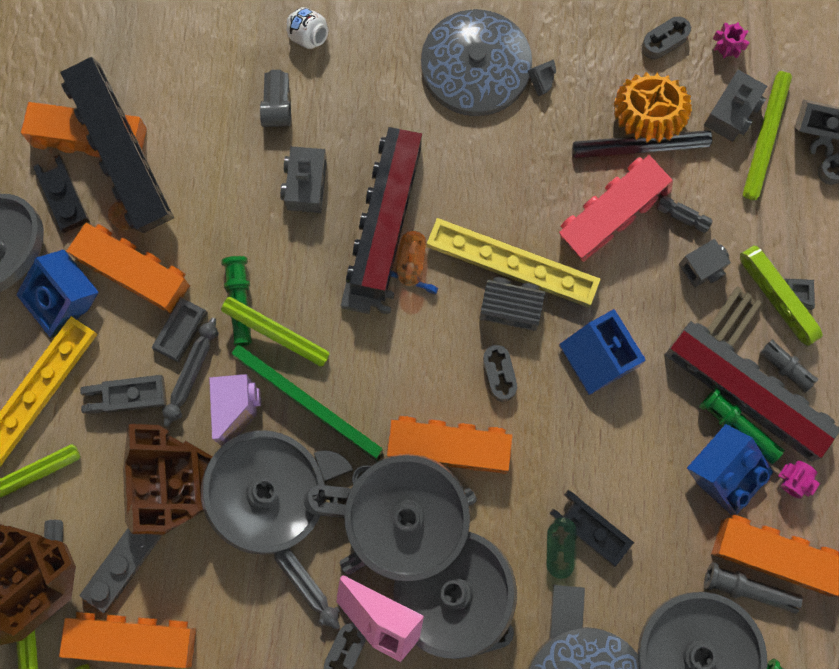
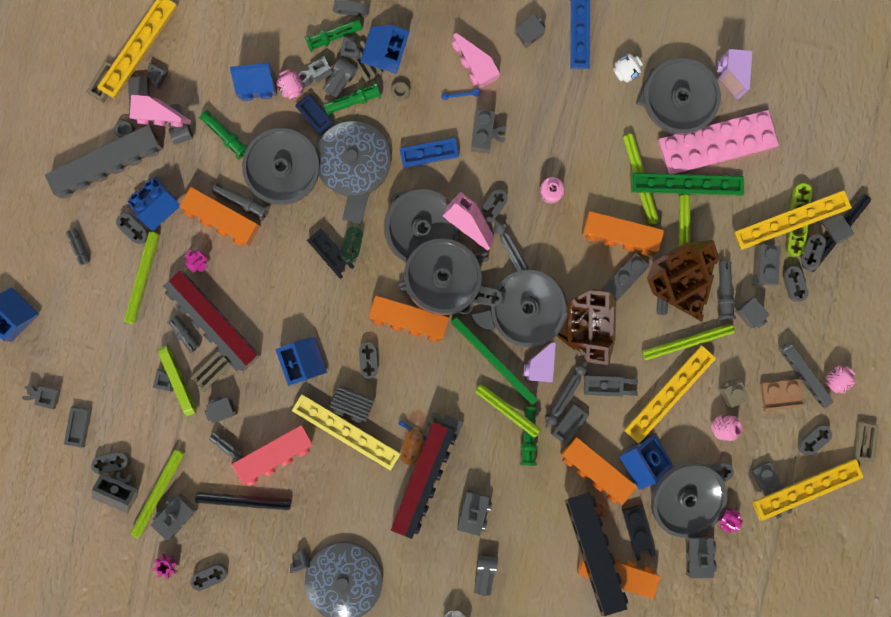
camera: 170 degrees left, 10 degrees up
light orange gear [614,72,692,143] -> none
blue slope [687,424,773,515] -> none
green pin [699,387,785,464] -> none

